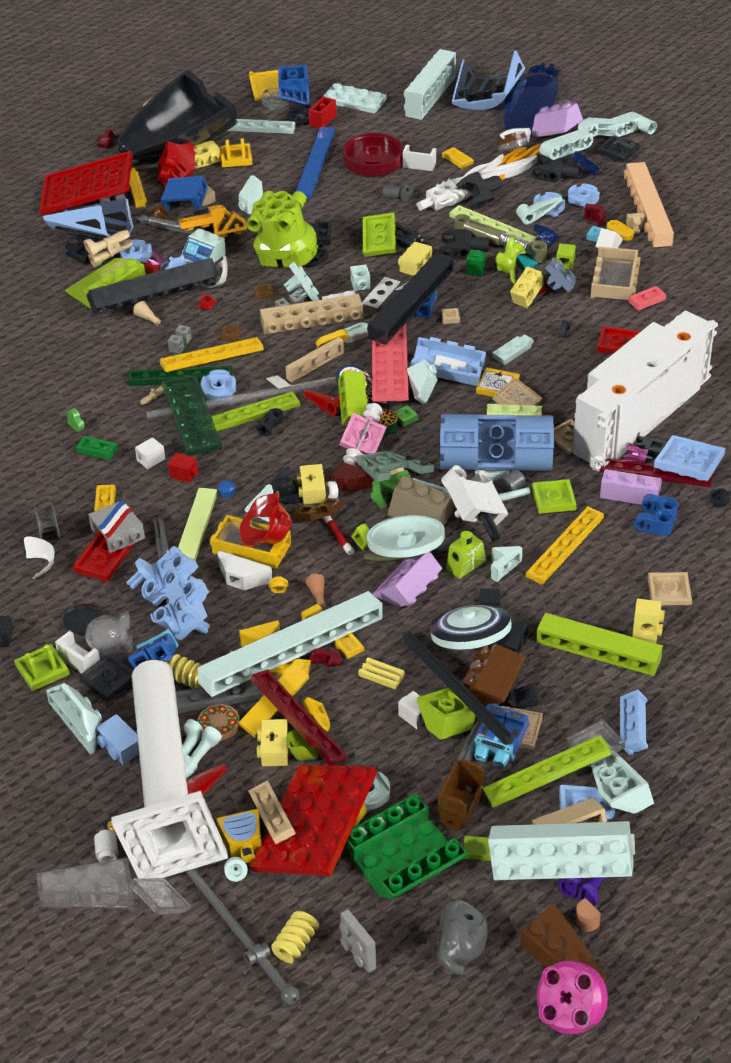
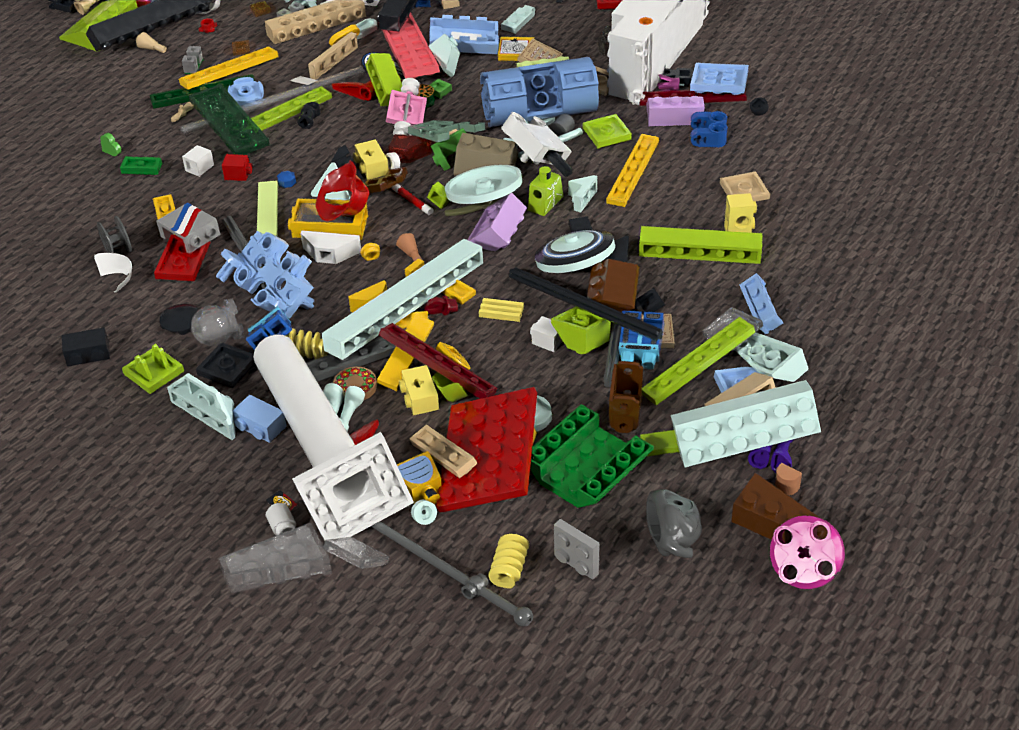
camera: 15 degrees left, 0 degrees up
white panel [55,631,100,674] -> none

